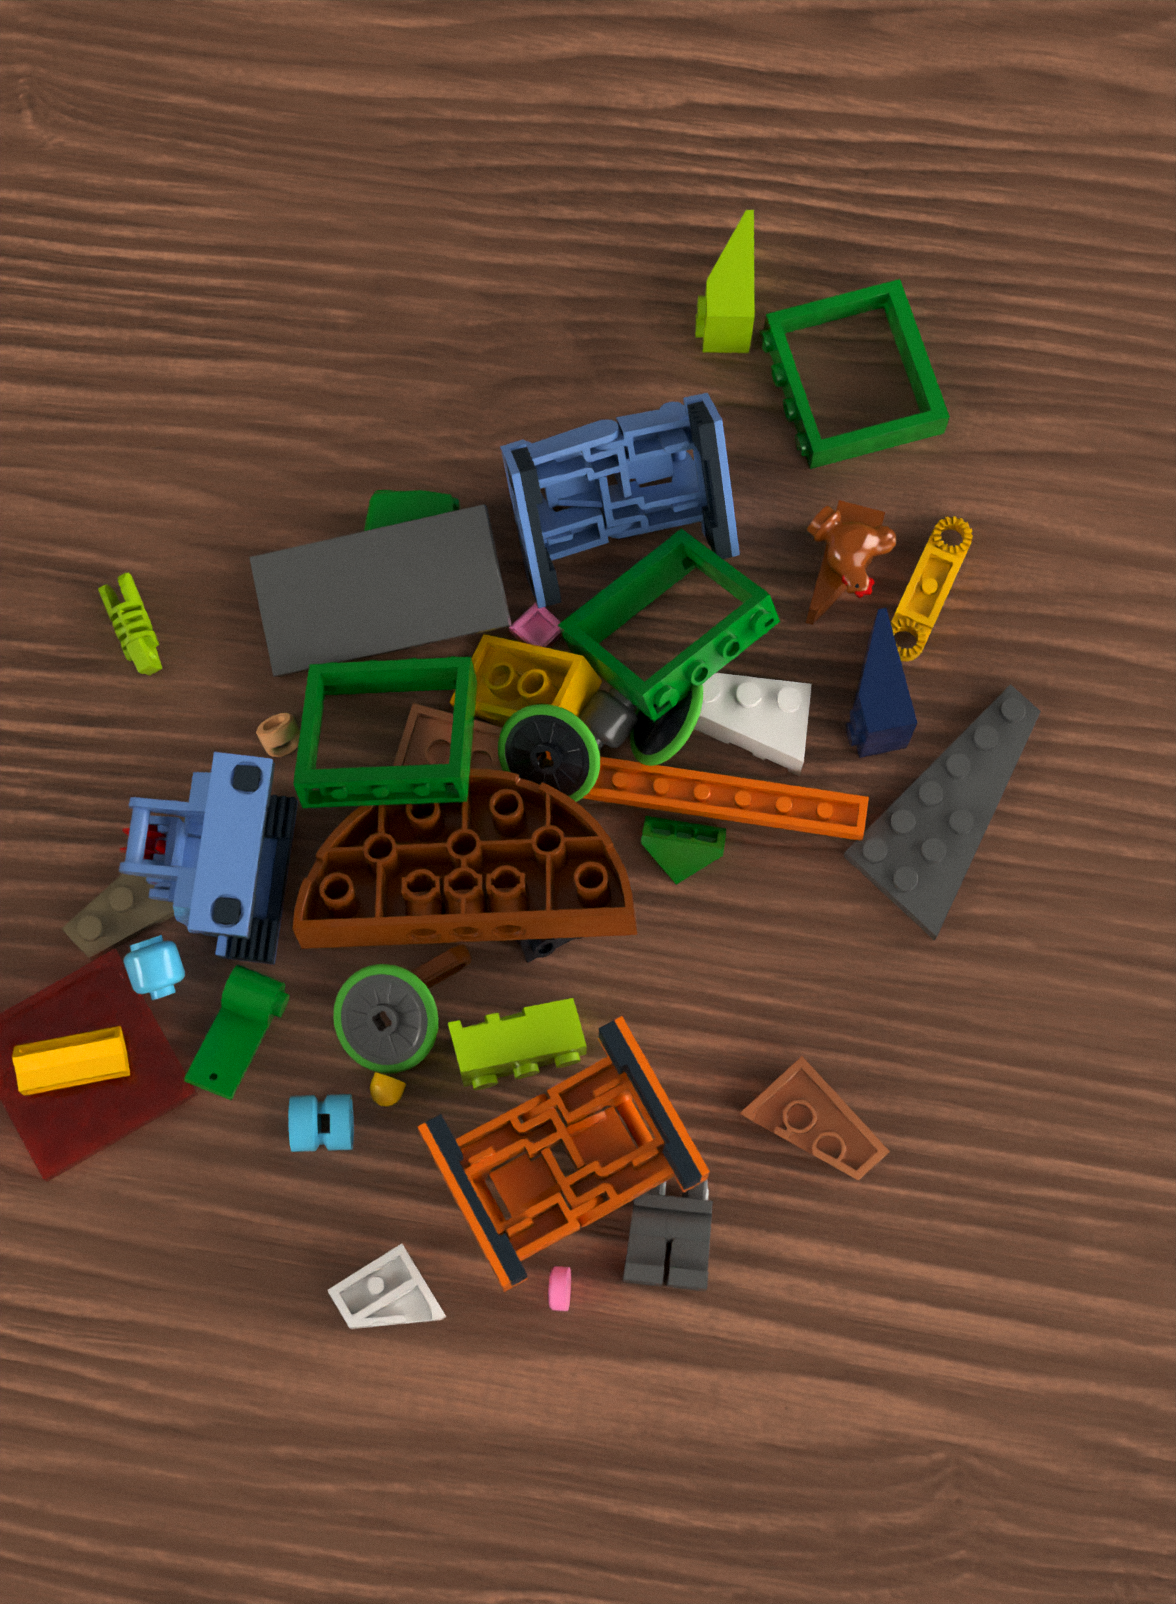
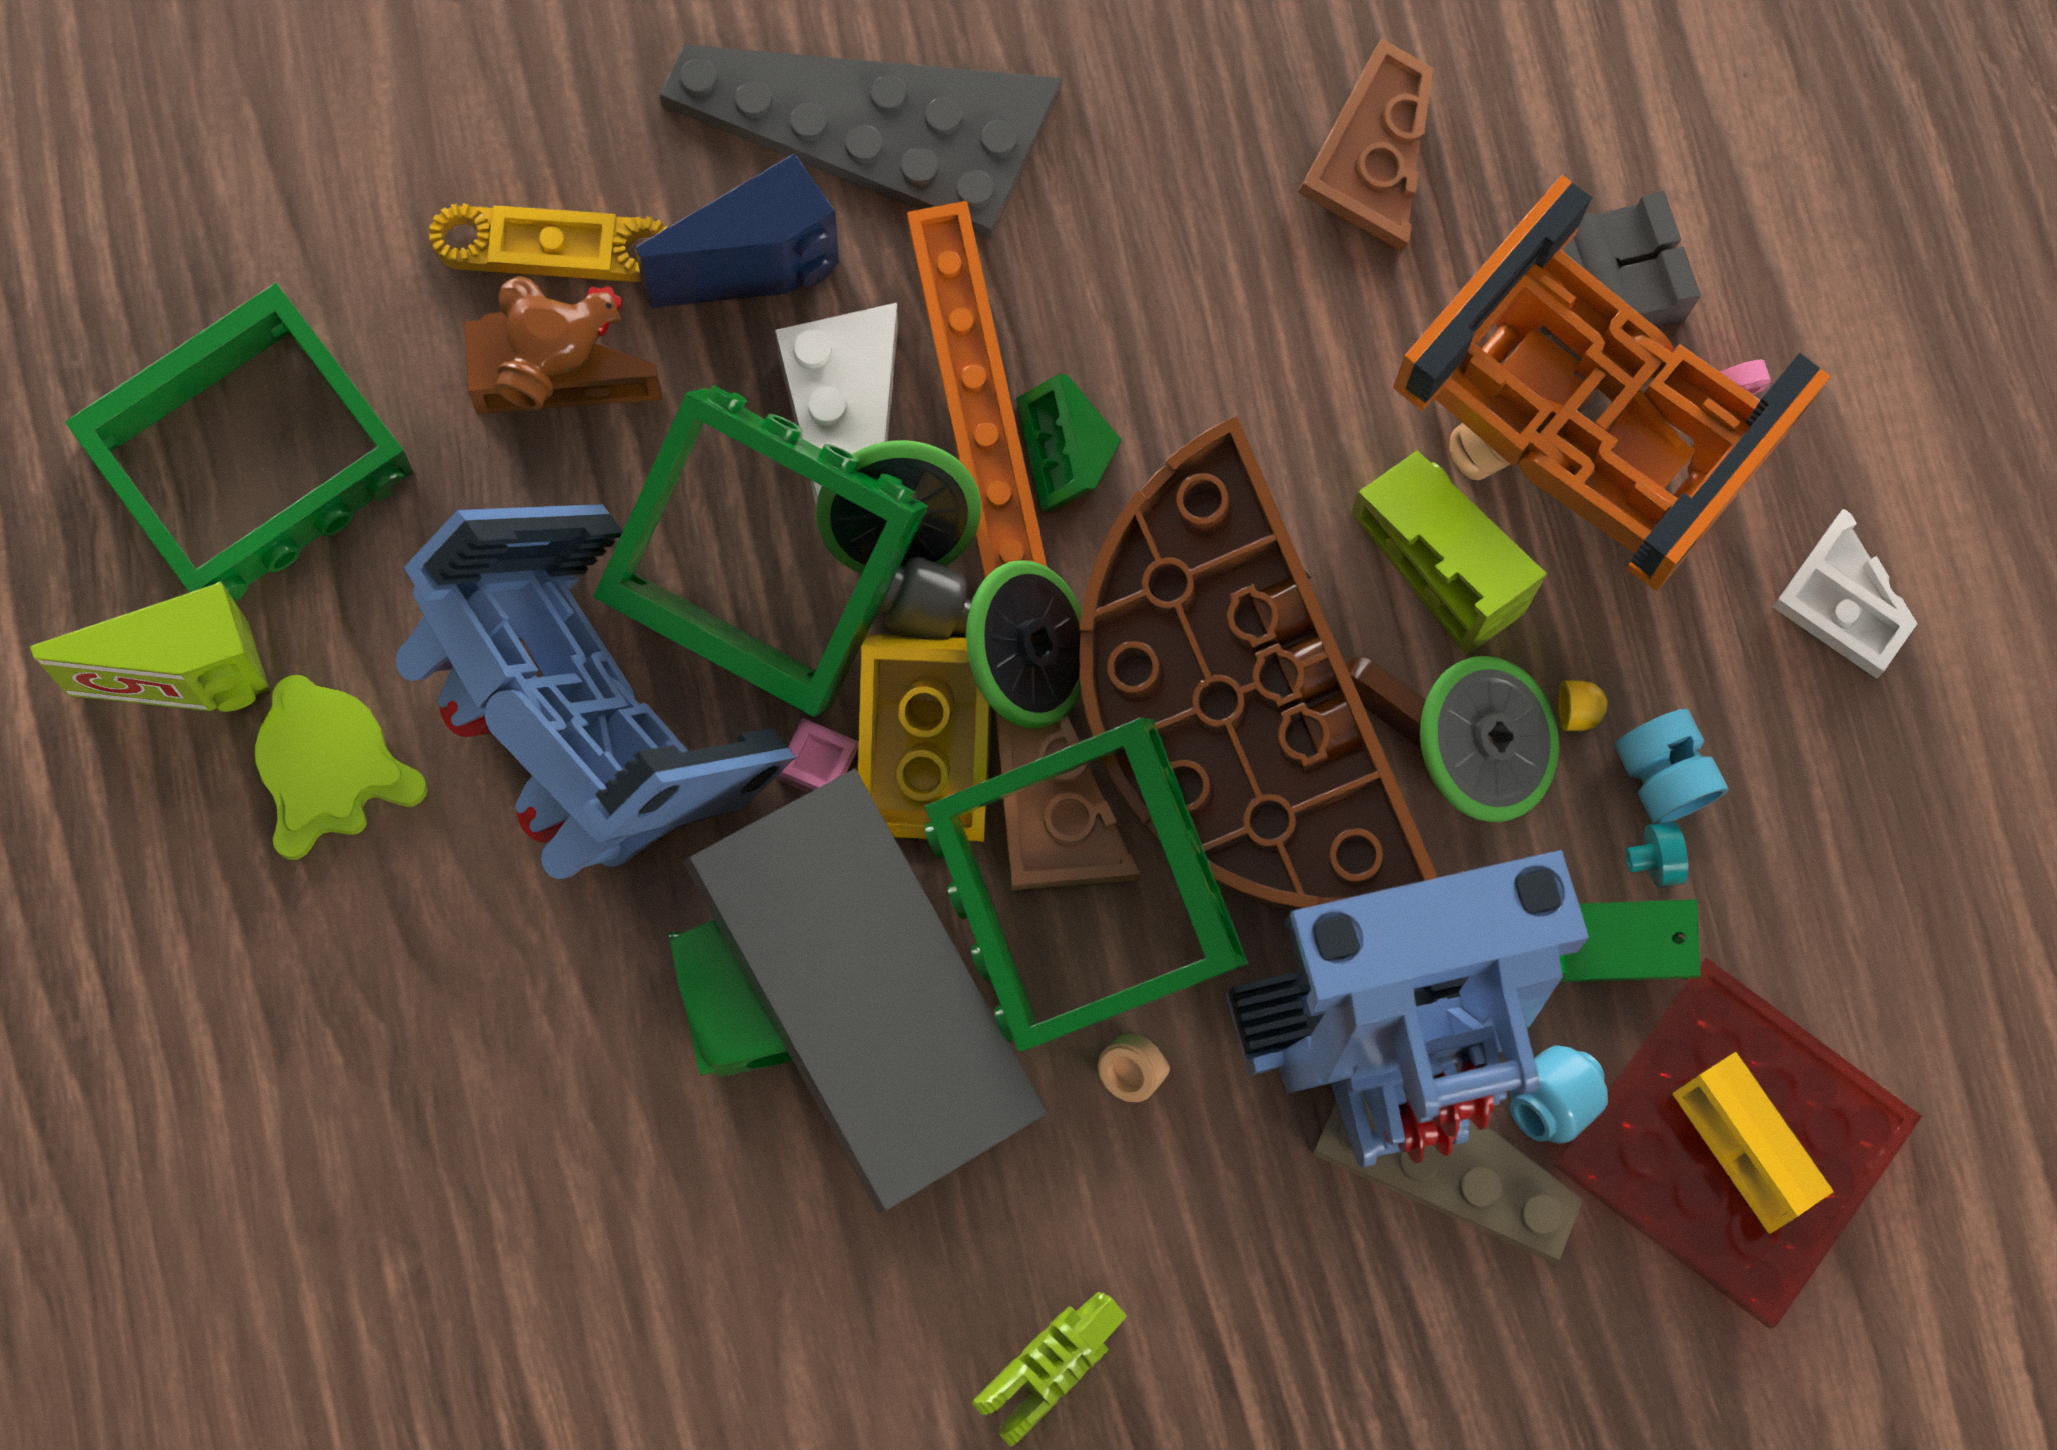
camera: 115 degrees left, 0 degrees up
none -> lime tile [255,675,428,860]
none -> teal tile [1625,821,1689,888]

